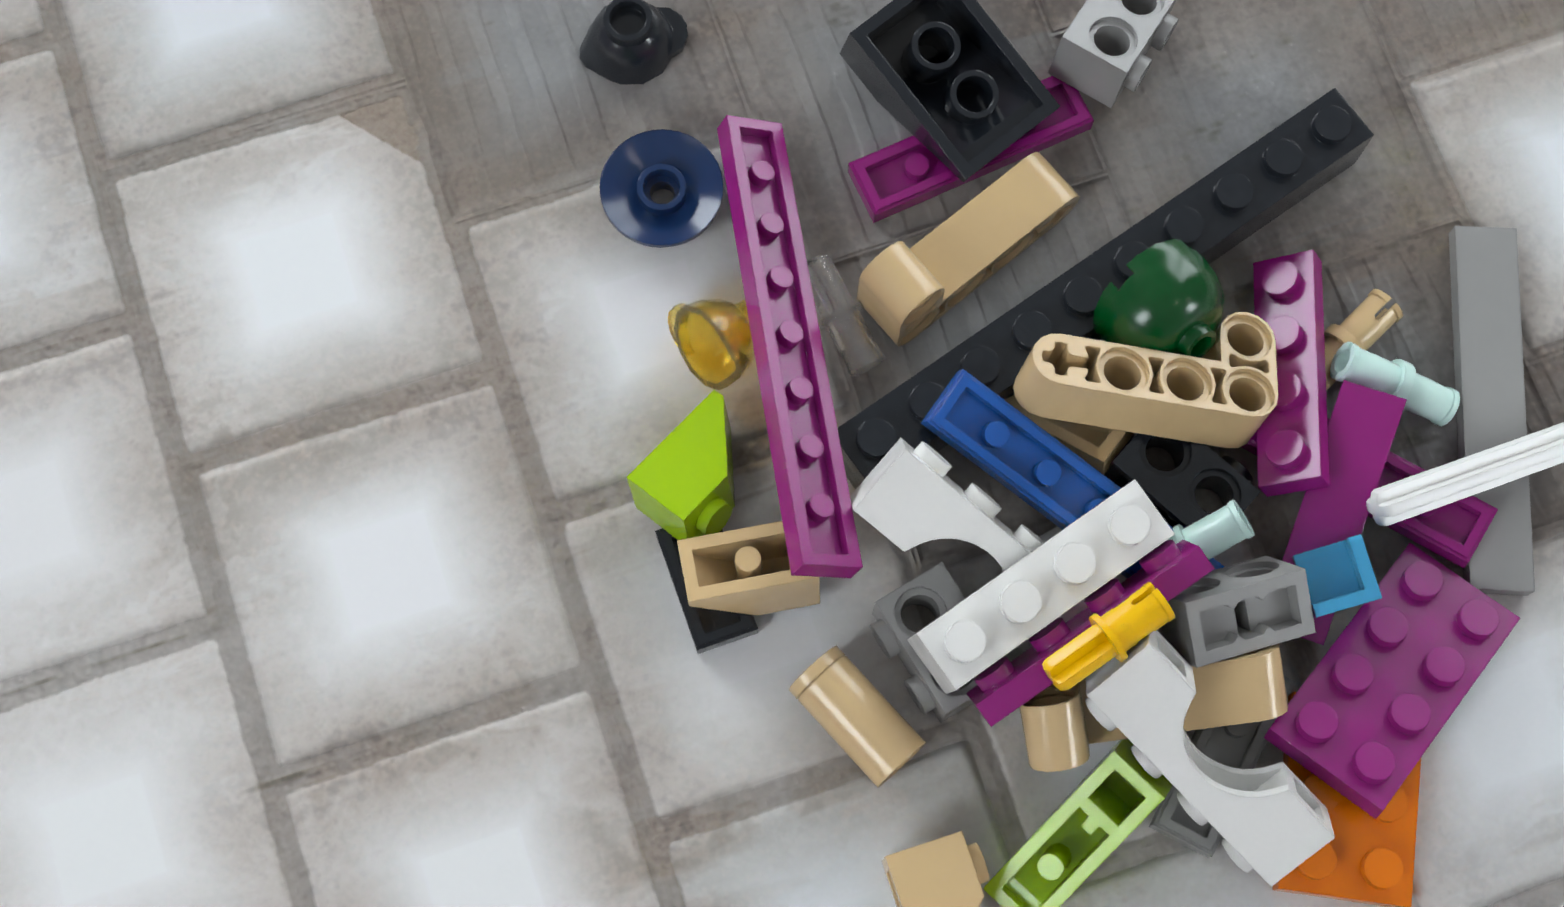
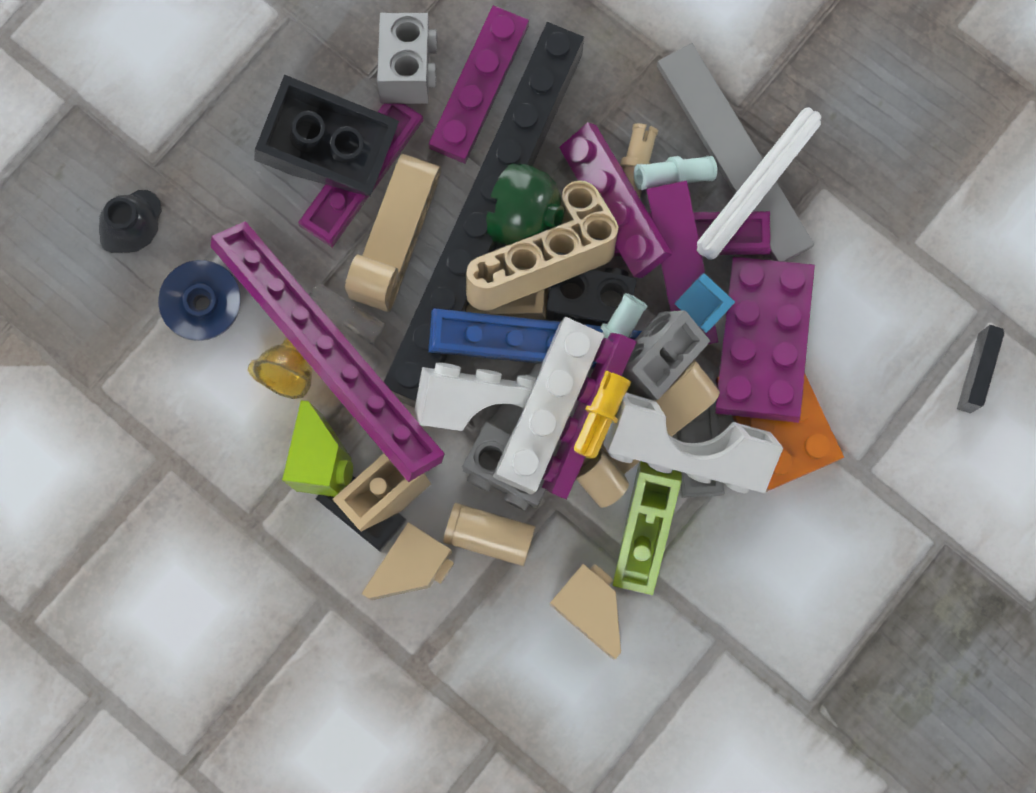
camera: 30 degrees left, 5 degrees up
none -> tan slope [361,522,454,600]
none -> magenta plate [428,5,529,164]

